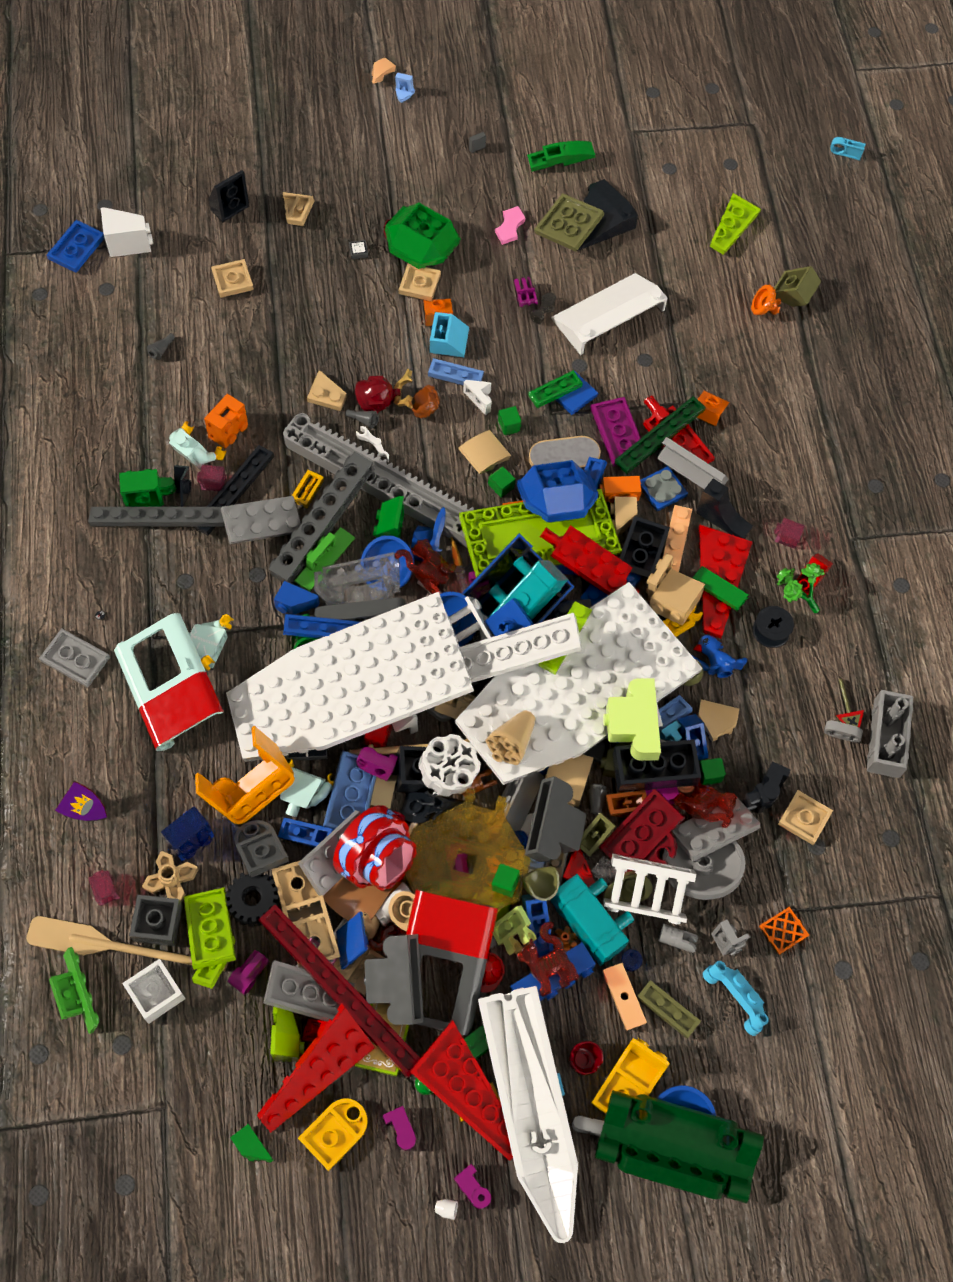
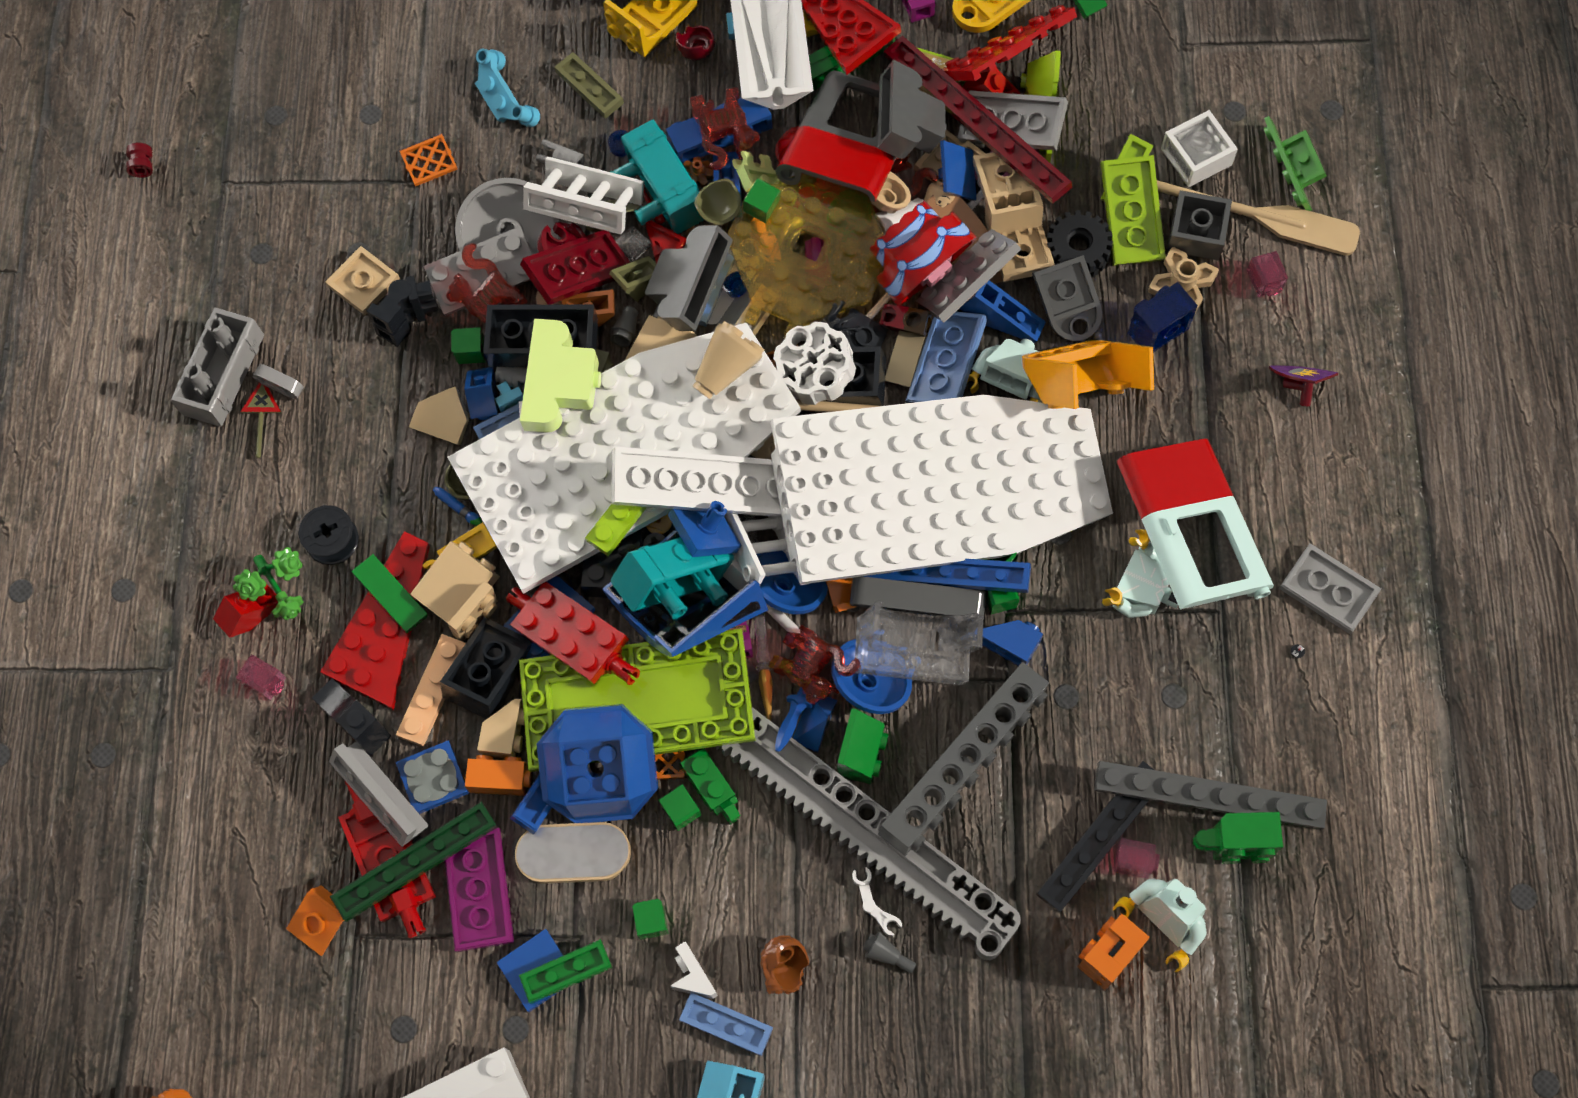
camera: 165 degrees left, 5 degrees up
black piece [174,465,192,507] -> none
light grey plate [221,496,301,544] -> none
magenta piece [227,950,269,995] -> none
yellow tile [292,470,324,508] -> none
bright green bracket [295,527,355,592] -> none
tan wing [307,371,347,411] -> none
dark red helmet [355,369,413,414] -> none
magenta leg [356,747,398,781] -> none
tan slope [459,430,511,474] -> none
light nougat tile [602,963,647,1031] -> none
blue animal [693,635,748,678] -> none
light grey bracket [711,920,750,956] -> none
none -> green hinge [680,748,741,825]

